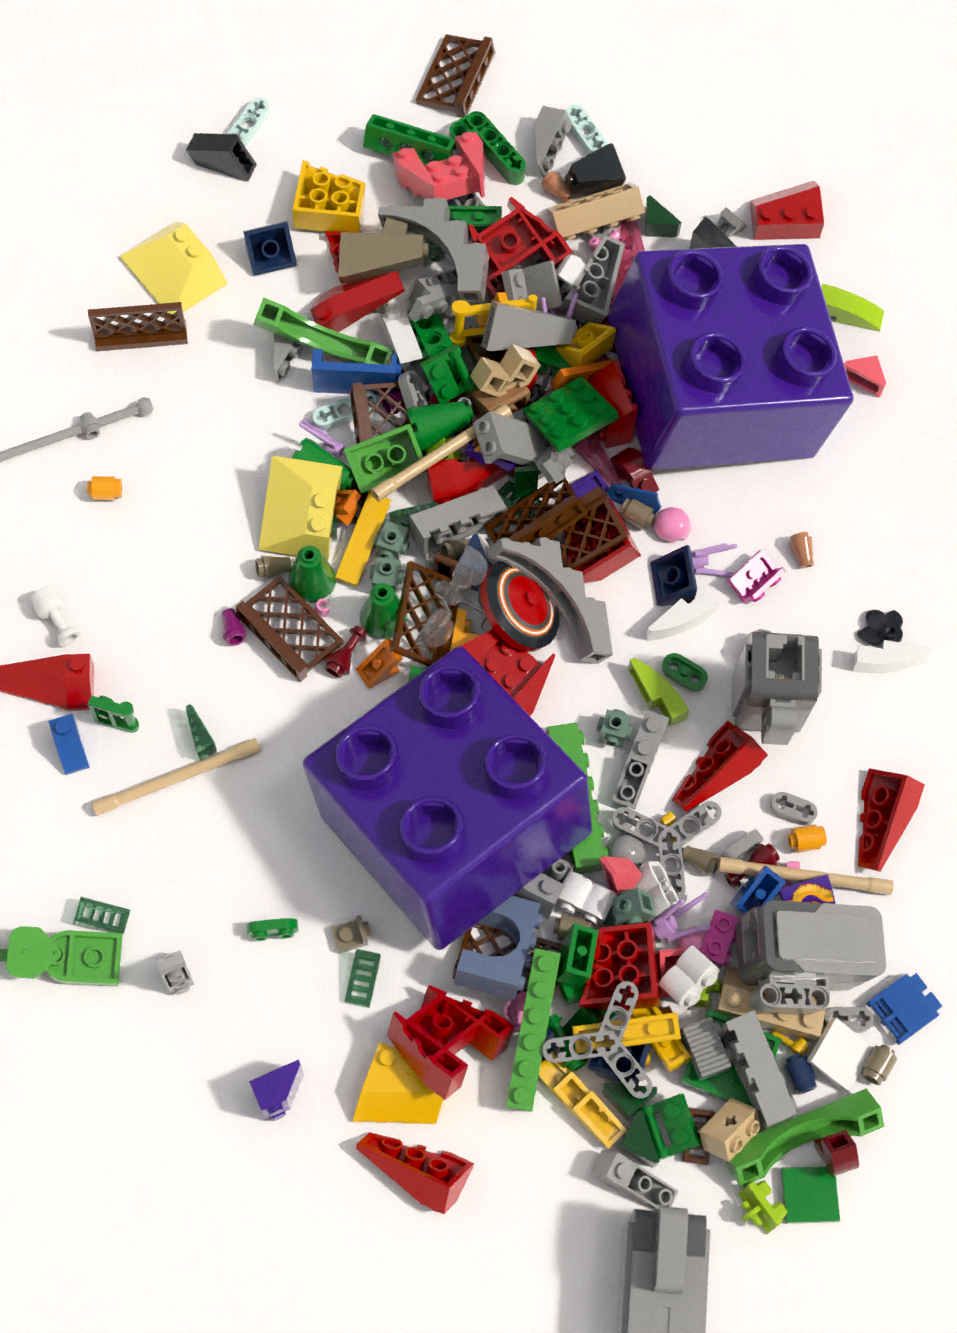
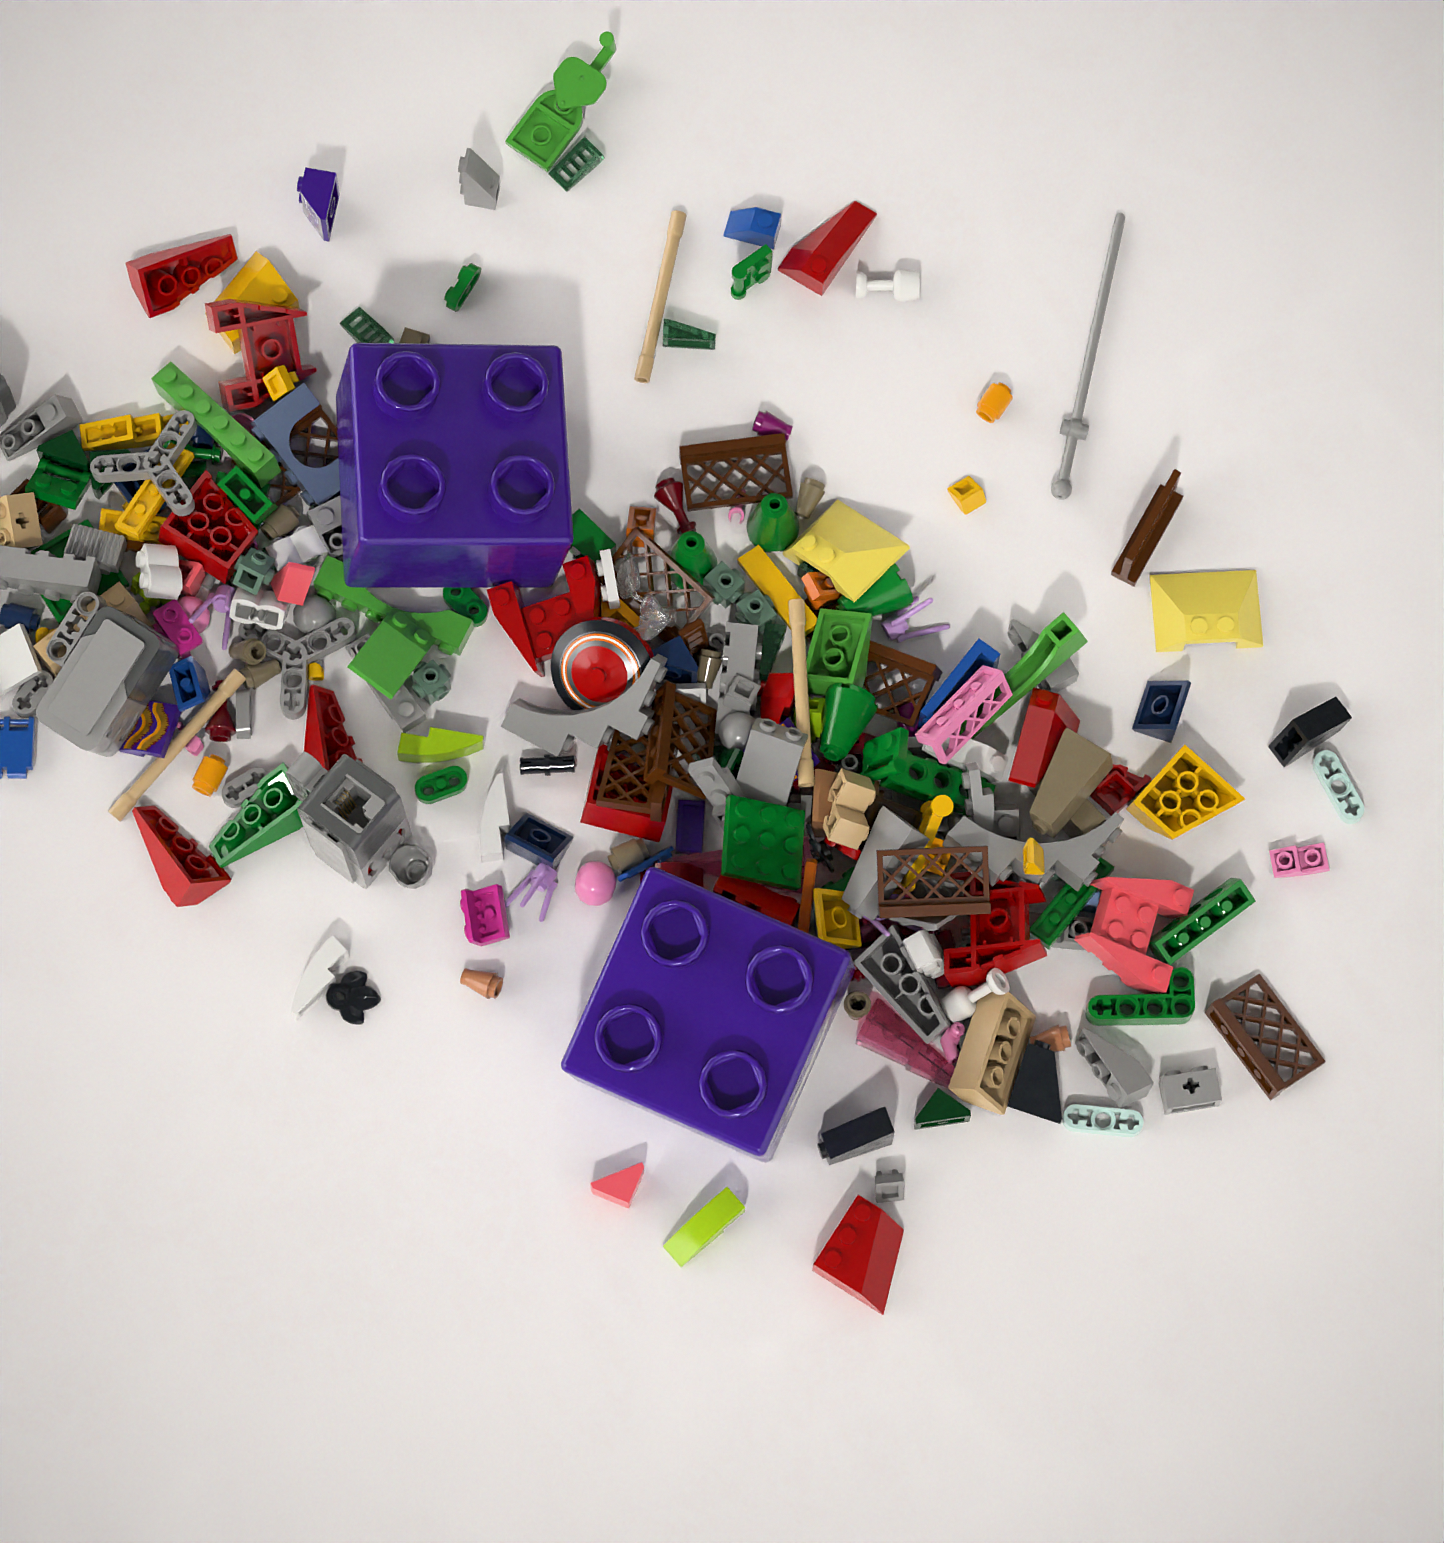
camera: 125 degrees right, 5 degrees up
light aqua beam [313,391,376,431] -> none
light grey beam [398,371,428,409] -> none
none -> green wedge [209,762,303,868]
none -> dark tan cone [228,638,266,665]
none -> yellow tile [262,365,299,402]
none -> bright green slope [347,608,437,699]
none -> black pin [520,754,575,776]
none -> white plate [596,549,621,609]
none -> light grey hair [718,712,756,753]
none -> light grey slope [723,674,761,714]
none -> reddish brown fence [876,845,991,918]
none -> bright pink fence [915,665,1013,764]
none -> white piece [941,968,1010,1022]
none -> yellow slope [947,476,986,515]
none -> yellow slope [1023,838,1045,875]
none -> light grey brick [1158,1066,1222,1115]
none -> bright pink slope [1269,843,1330,878]

